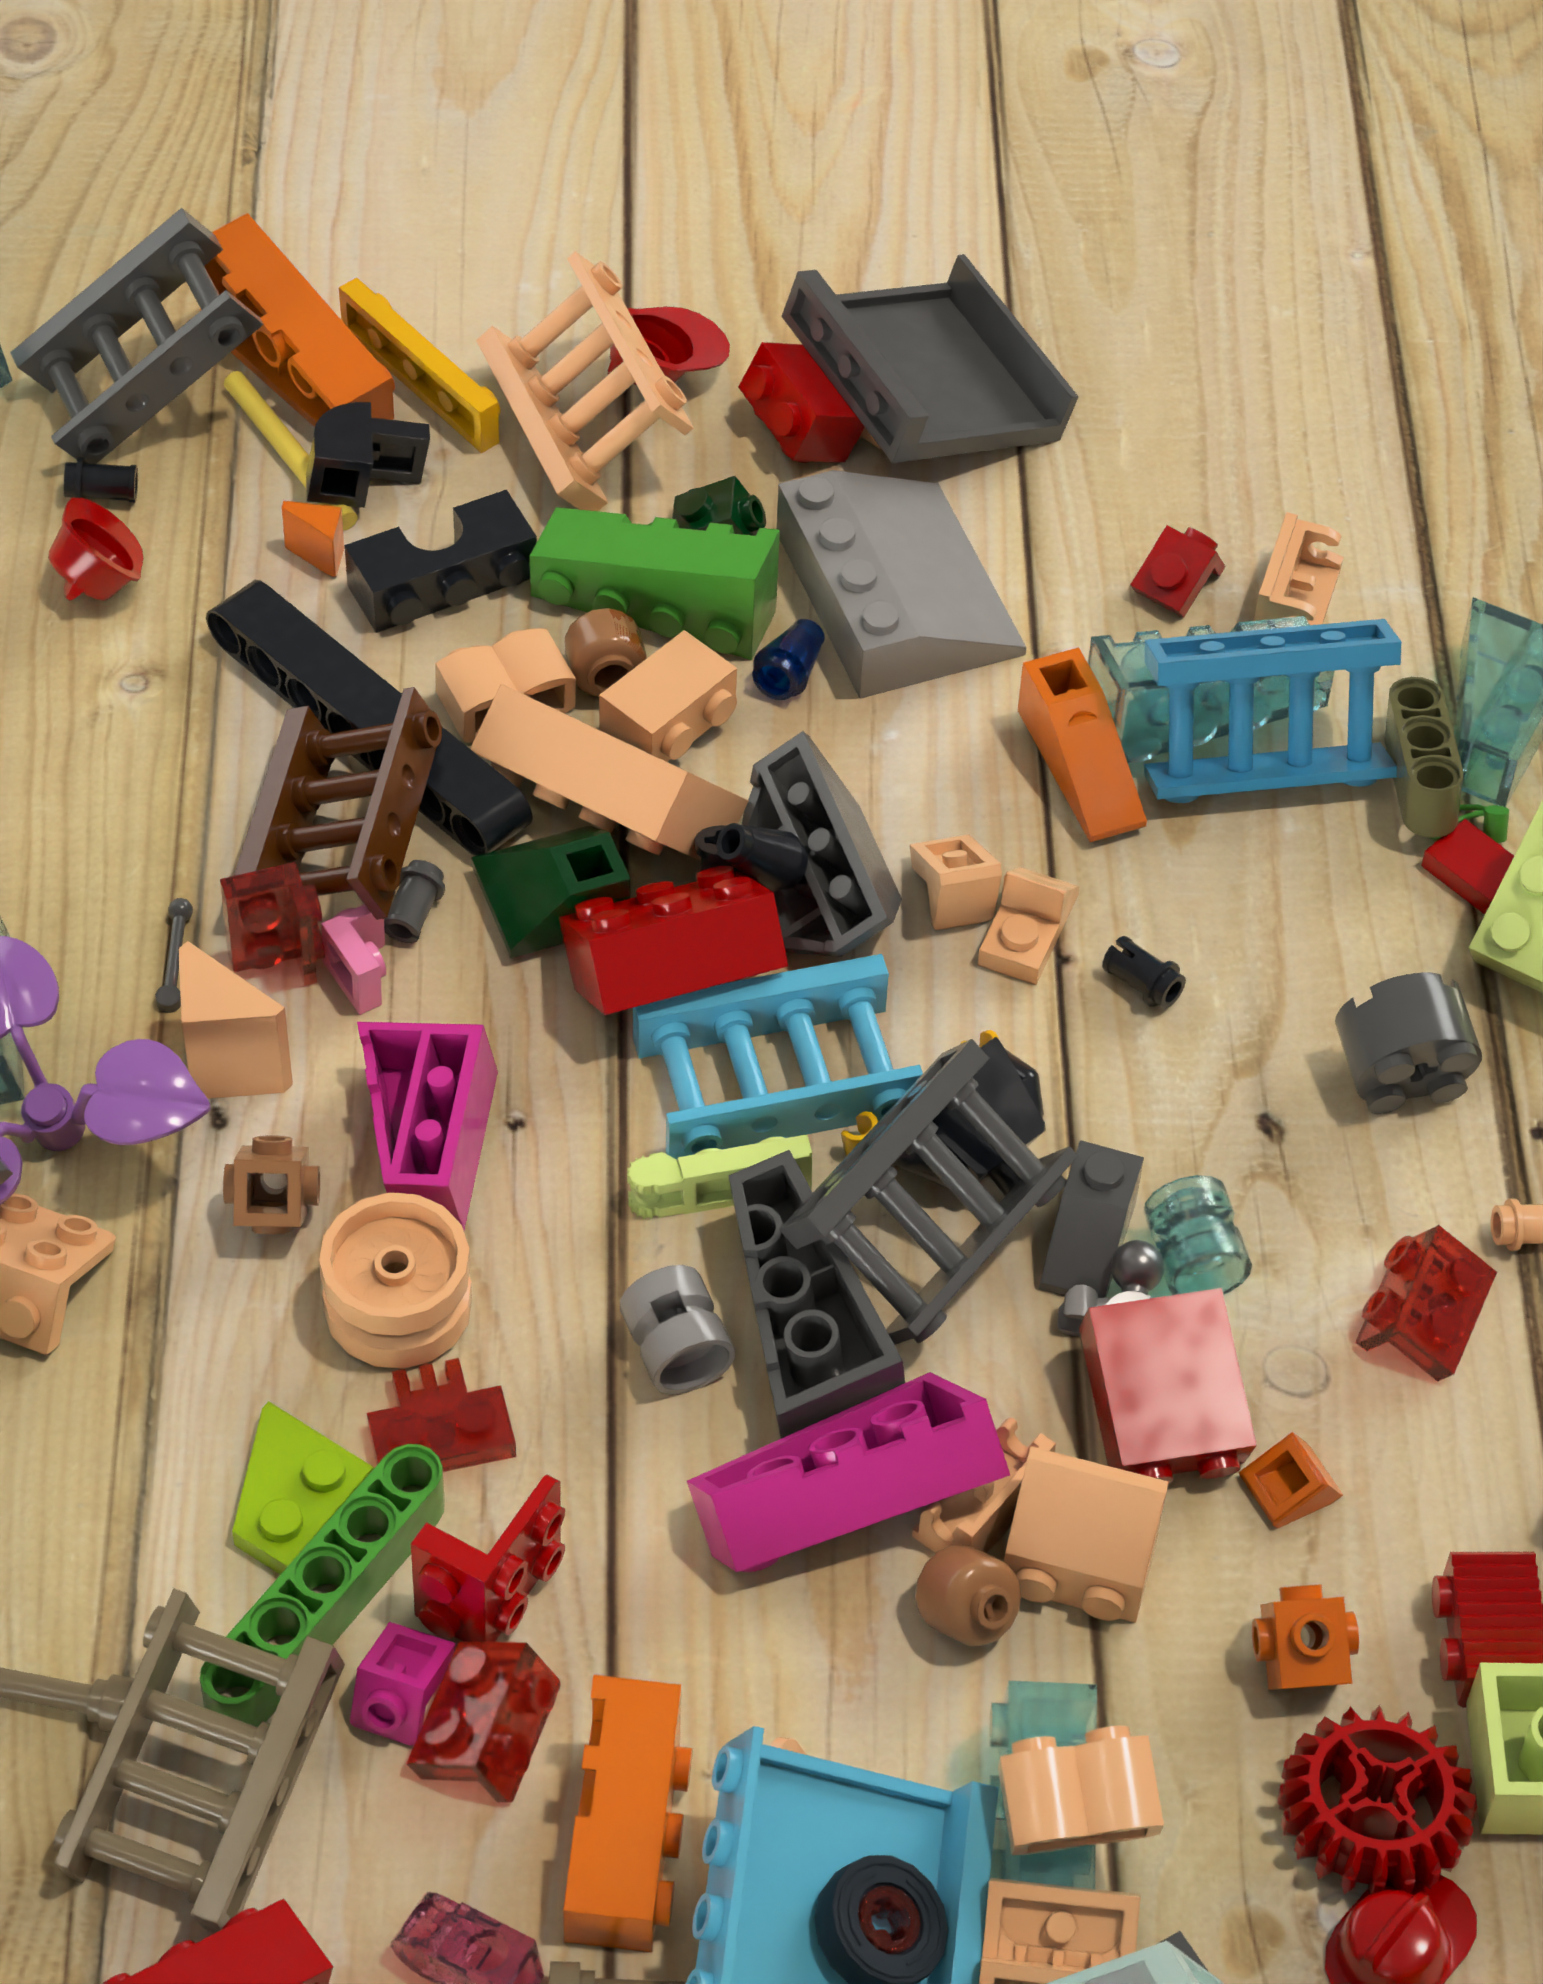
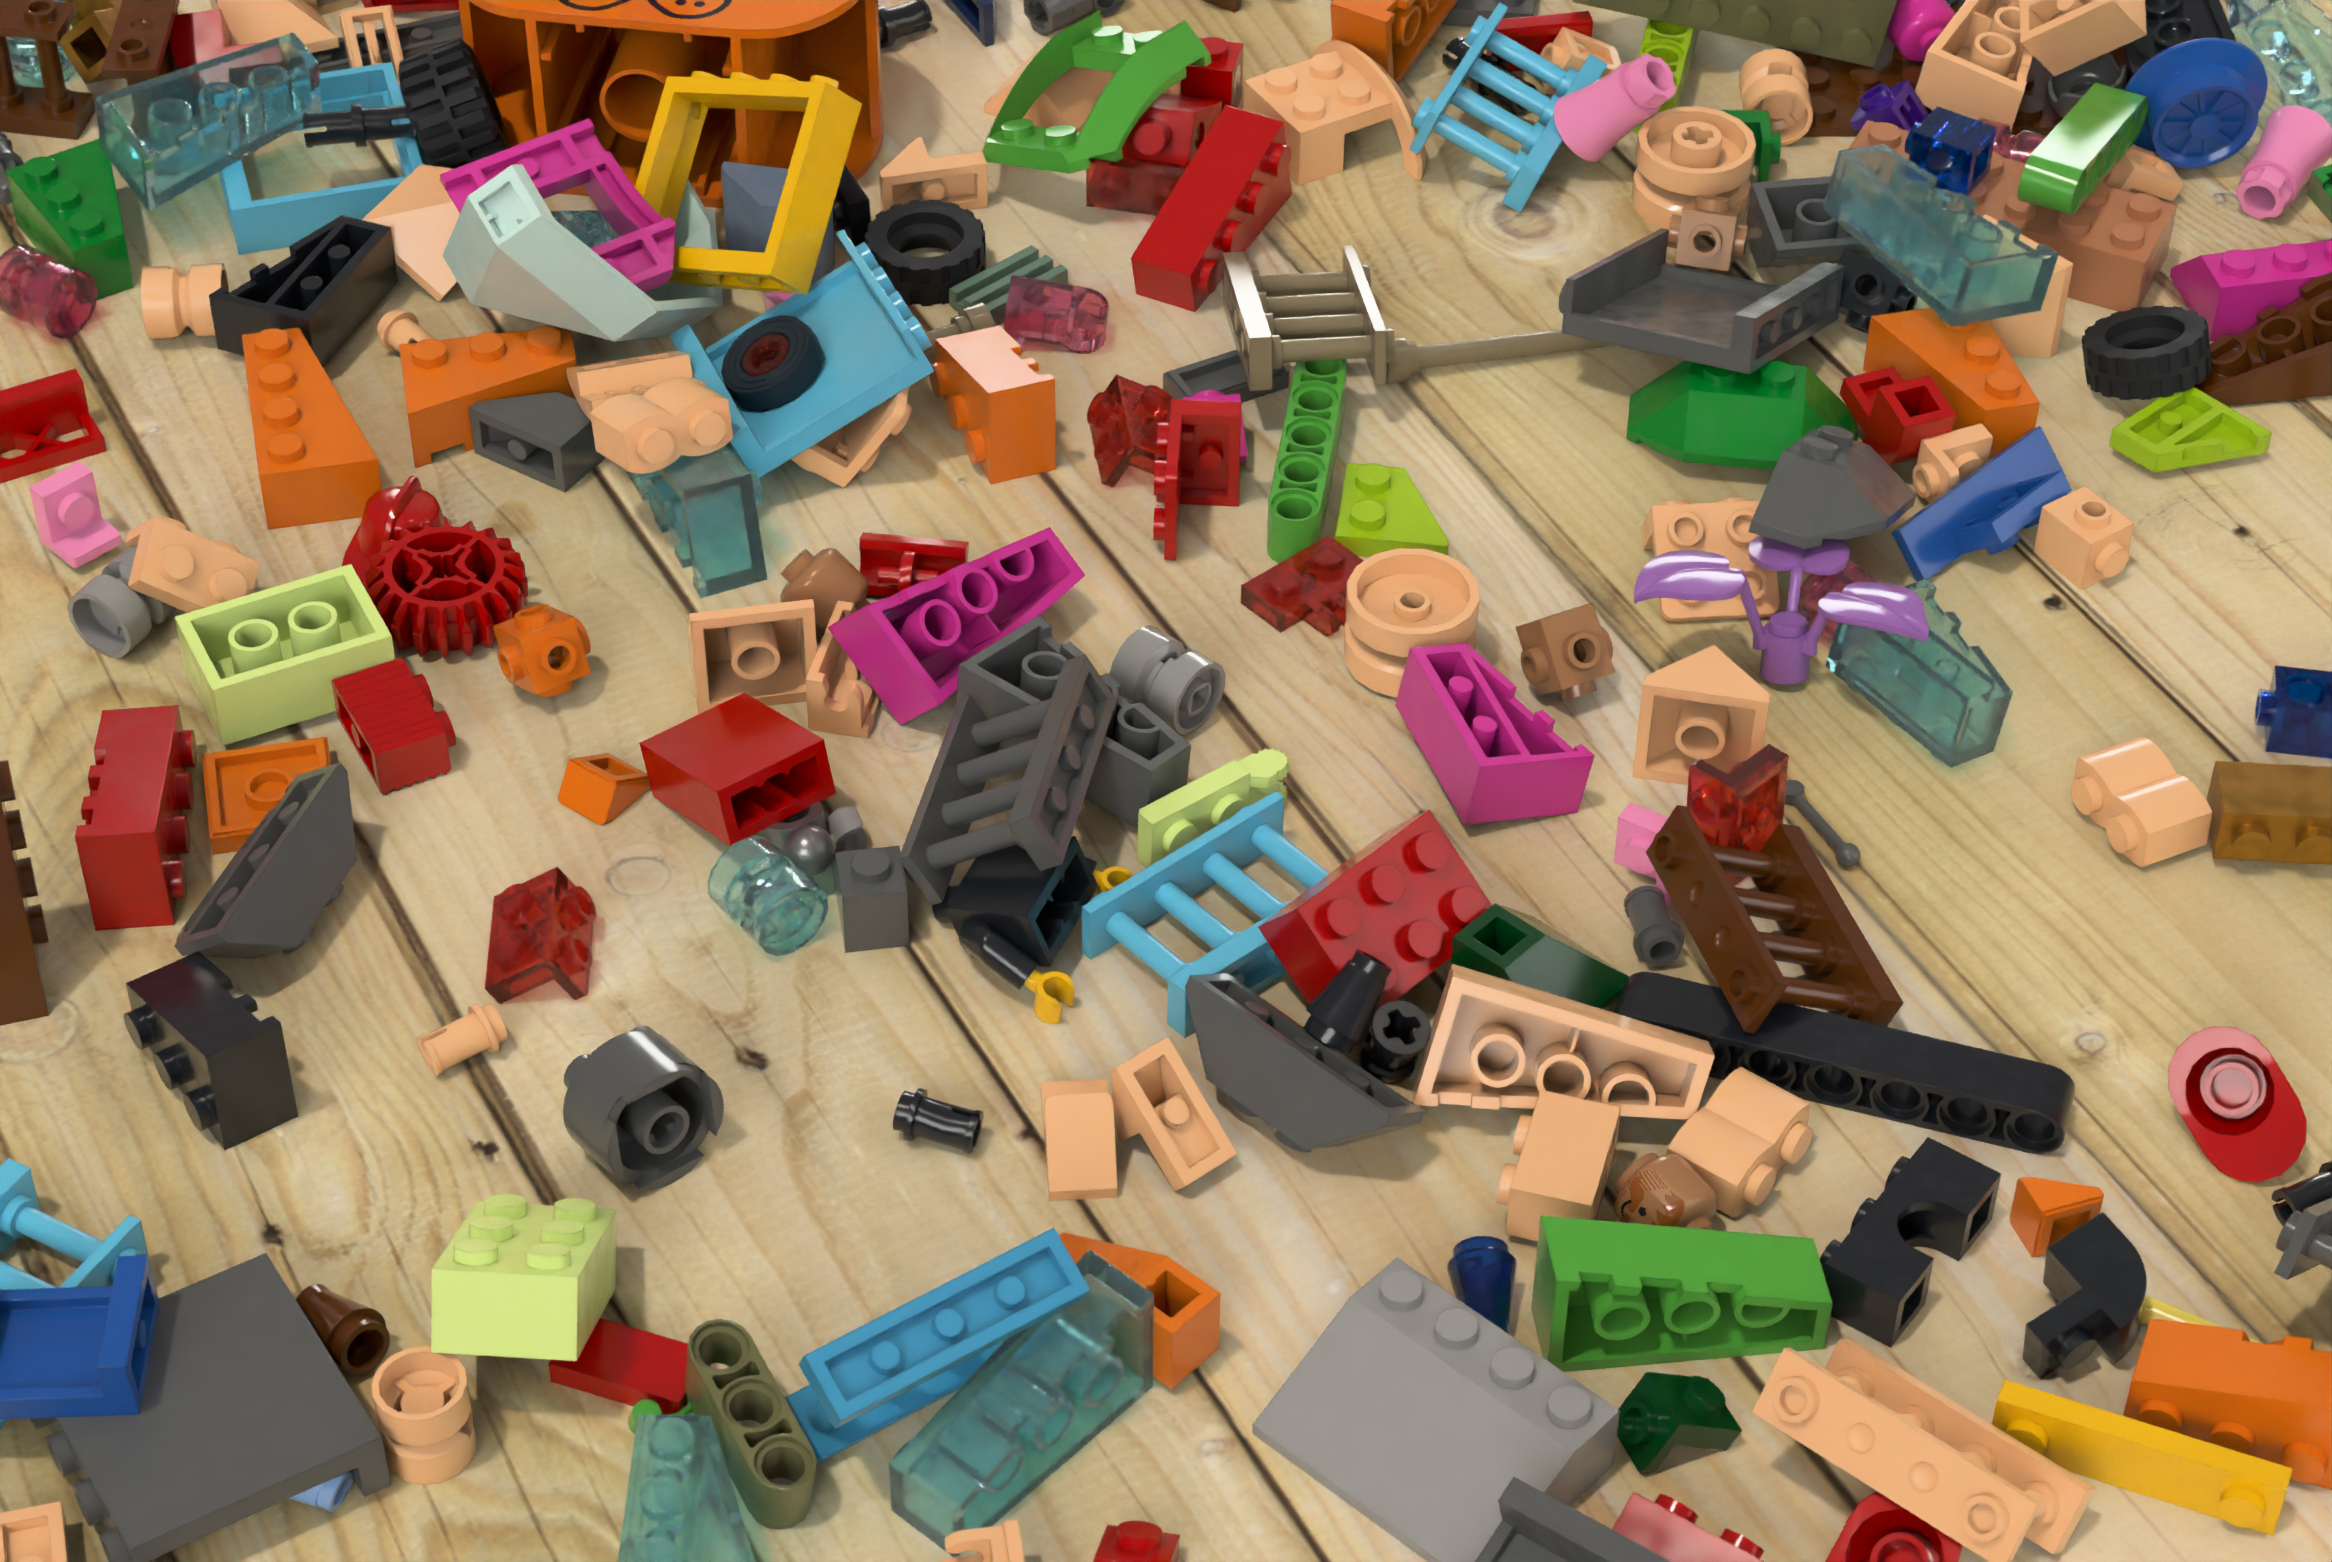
camera: 155 degrees right, 10 degrees down
none -> red hips [859,532,969,597]
none -> dark grey tile [1163,349,1289,403]

